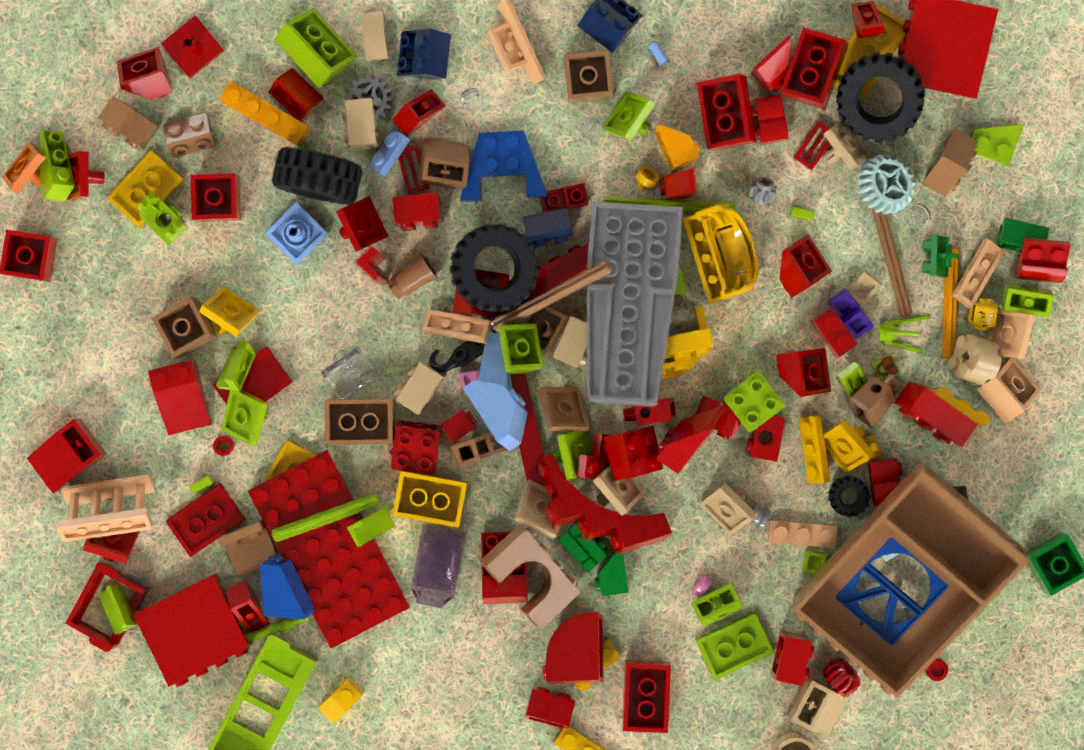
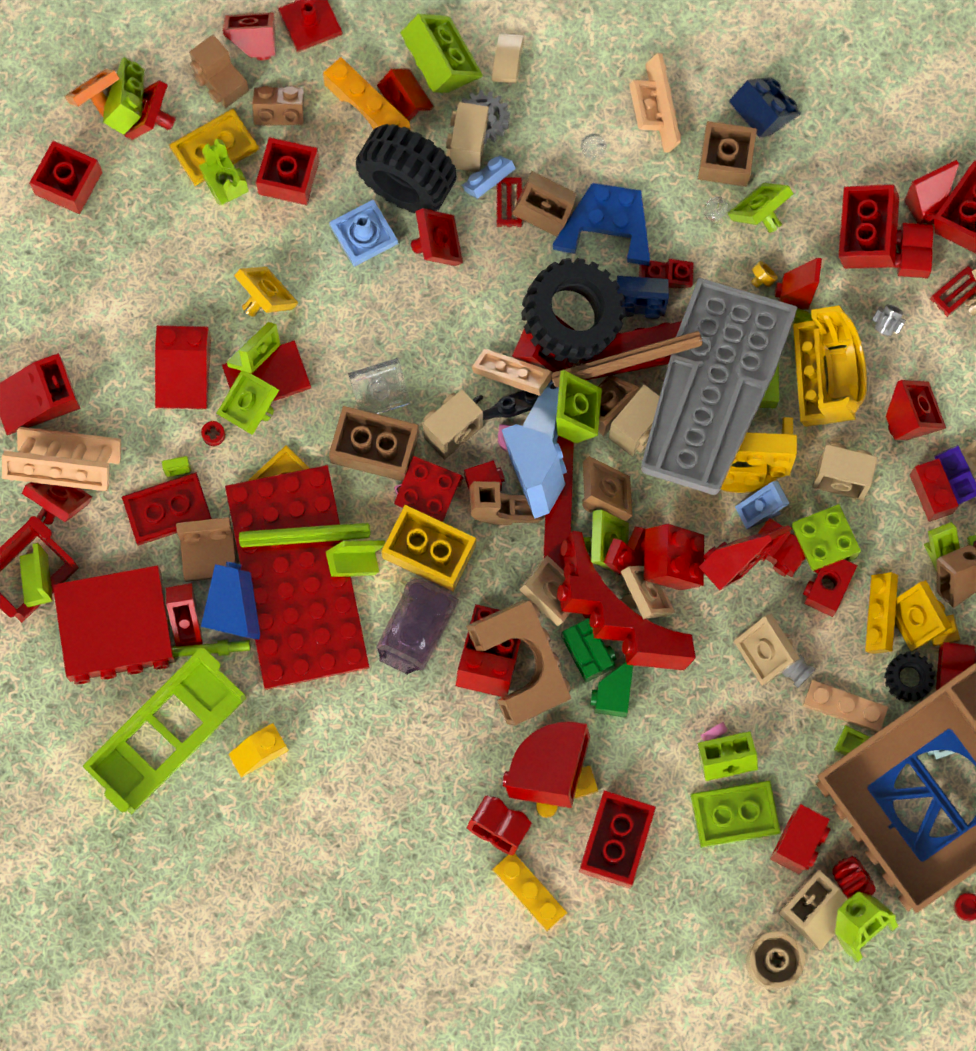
camera: 10 degrees right, 15 degrees down
medium nougat brick [152,296,218,358] -> none
red fence [355,246,387,286] -> none
medium nougat plant [387,253,438,299] -> none
red slope [392,89,446,136] -> none
red brick [392,192,443,231] -> none
dark blue slope [397,29,451,80] -> none
red torso [623,397,677,425] -> none
light blue tile [647,42,667,68] -> none
light orange slope [654,124,701,172] -> none
red slope [777,348,831,397] -> none
lime tile [789,206,815,222] -> none
none -> light blue slope [735,481,790,529]
none -> tan brick [812,443,878,501]
none -> lime piece [835,891,898,963]

